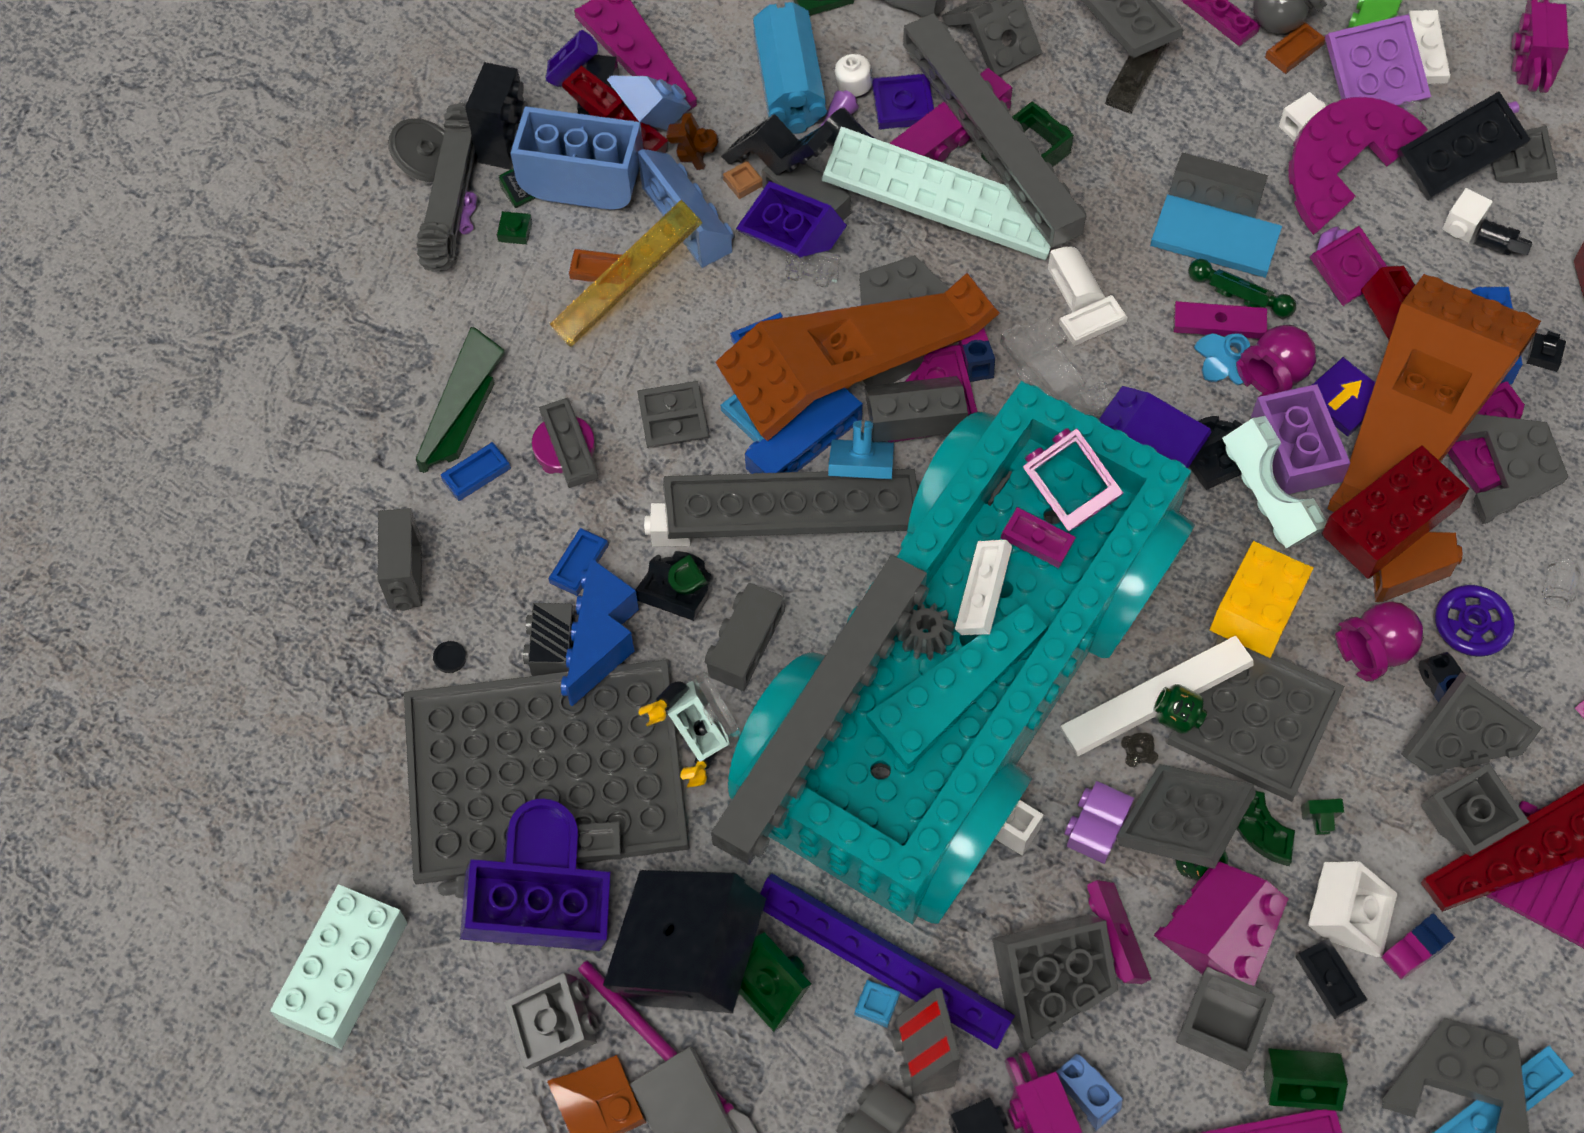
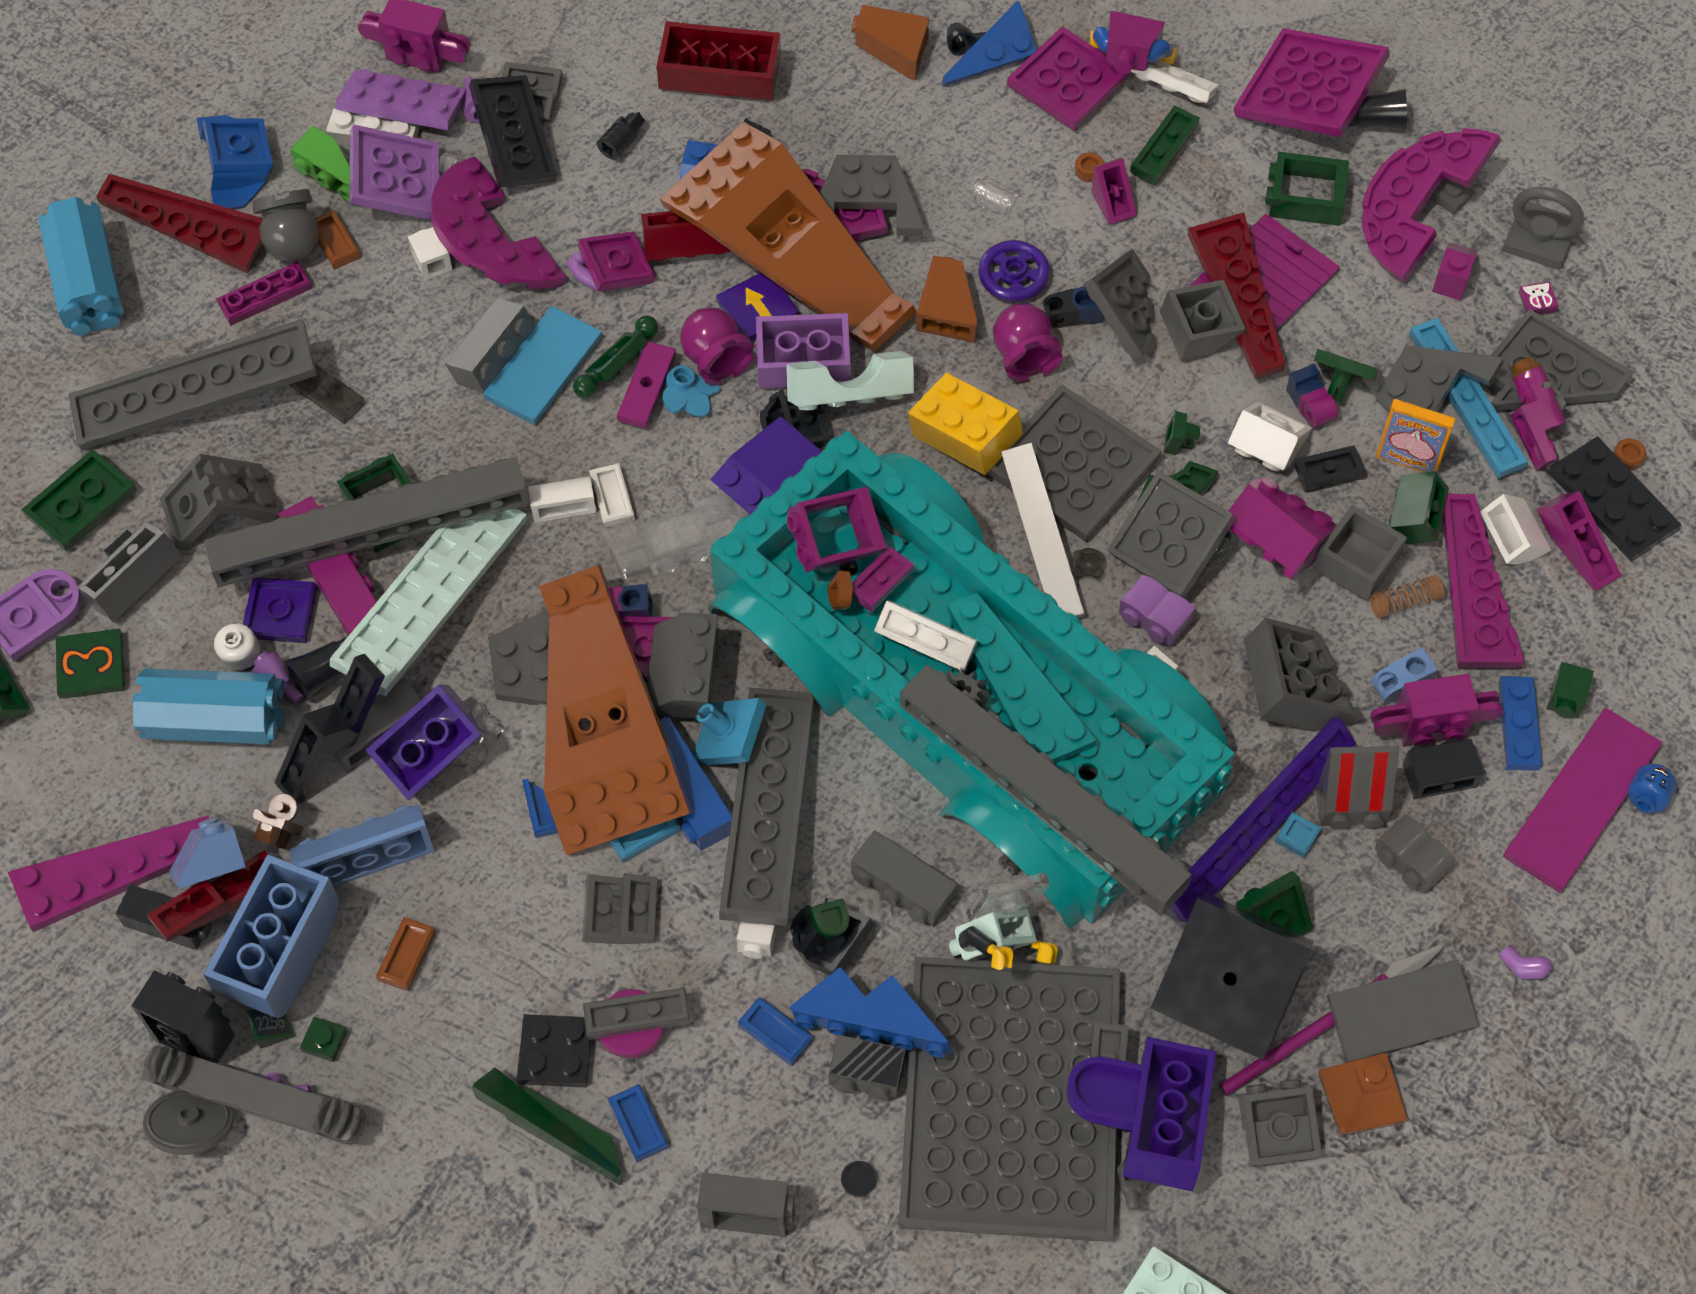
camera: 80 degrees left, 0 degrees up
dark purple brick [546,30,598,87] -> none
clear yellow tile [550,200,703,347] -> none
medium nougat tile [723,161,763,199] -> none
magenta tile [1087,880,1152,984] -> none
dark green head [1153,684,1207,734] -> none
dark red brick [1322,445,1470,579] -> none
white brick [1442,188,1493,243] -> none
none -> medium lavender plate [336,69,466,130]
none -> black plate [516,1014,592,1088]
none -> dark orange tile [827,571,852,610]
none -> dark green tile [1314,349,1379,403]
none -> medium nougat piece [1370,575,1445,618]
none -> tile [1376,399,1455,472]

